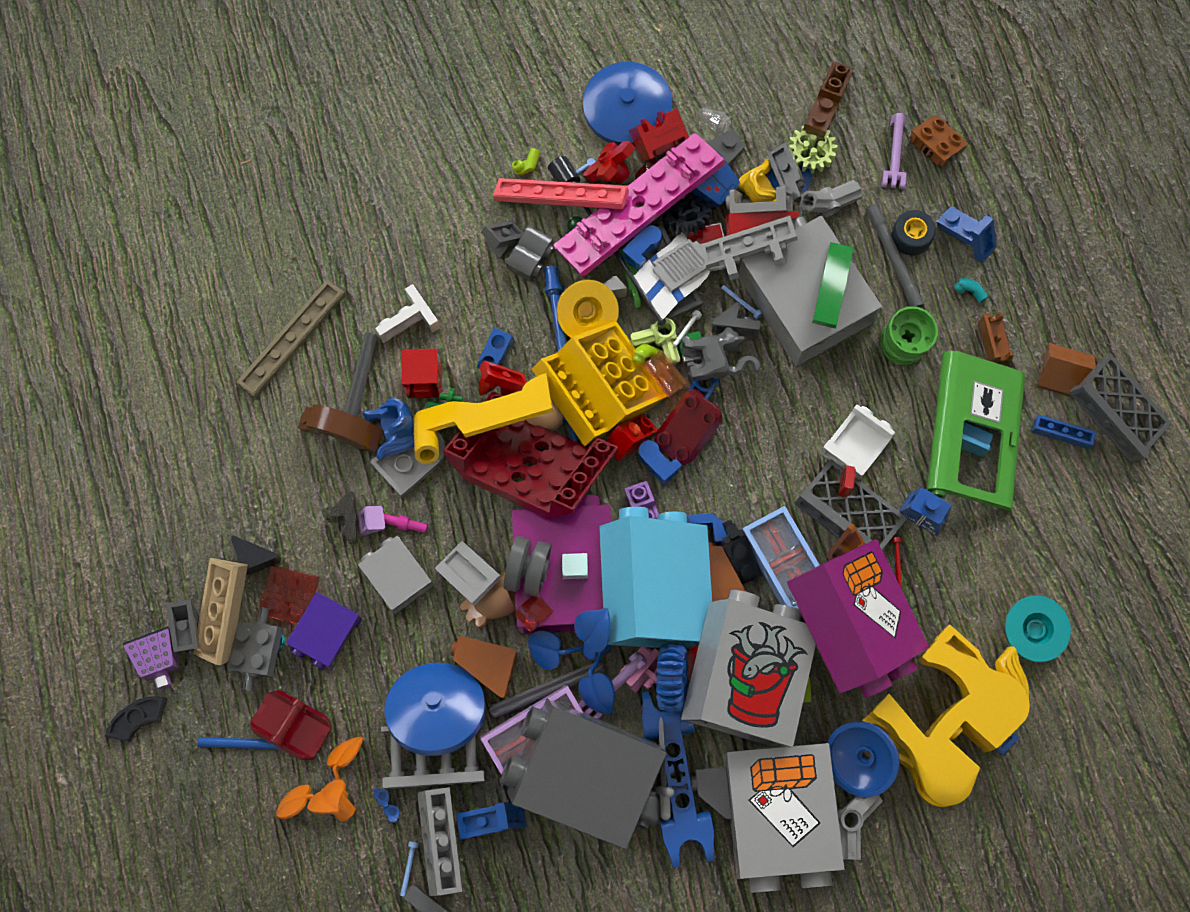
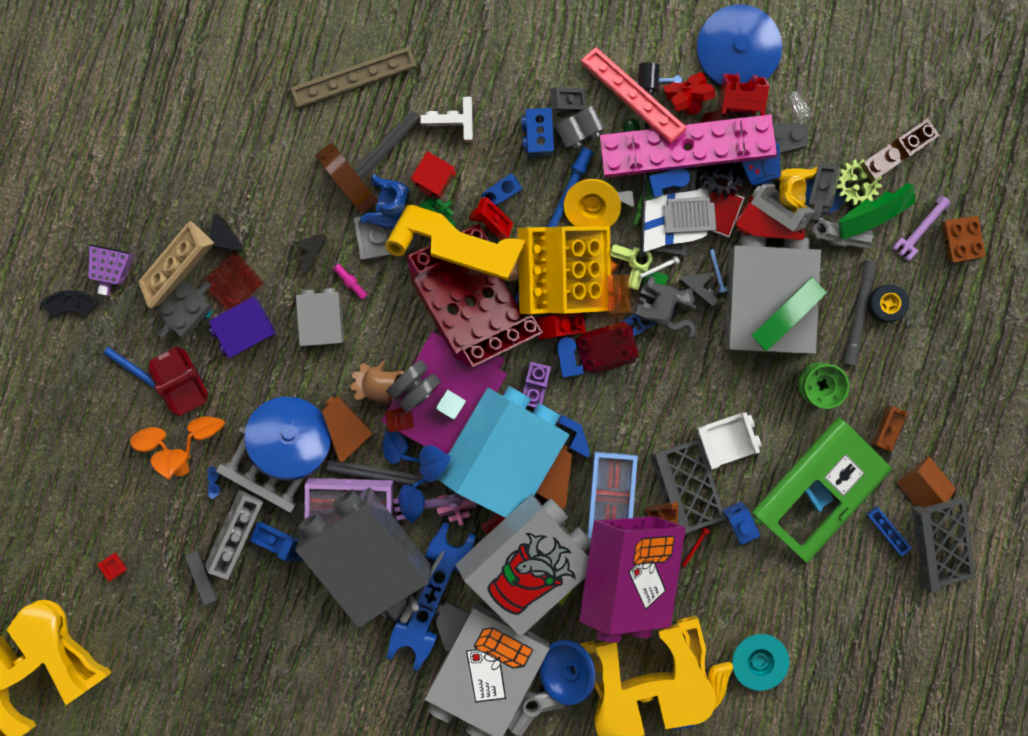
camera: 35 degrees right, 15 degrees up
dark grey slope [166,599,200,652] -> none
lavender slope [358,506,385,536] -> none
light blue piece [400,841,419,896] -> none
light grey piece [435,541,502,606] -> none
lime arm [511,148,541,176] -> none
lime arm [633,344,662,364] -> none
blue gear [656,643,688,712] -> none
light grey hinge [700,216,798,280] -> none
black hinge [721,519,761,584] -> none
red tile [838,465,856,498] -> none
blue bracket [936,206,997,262] -> none
teal arm [954,277,989,304] -> none
none -> blue piece [521,108,554,158]
none -> green slope [838,183,915,239]

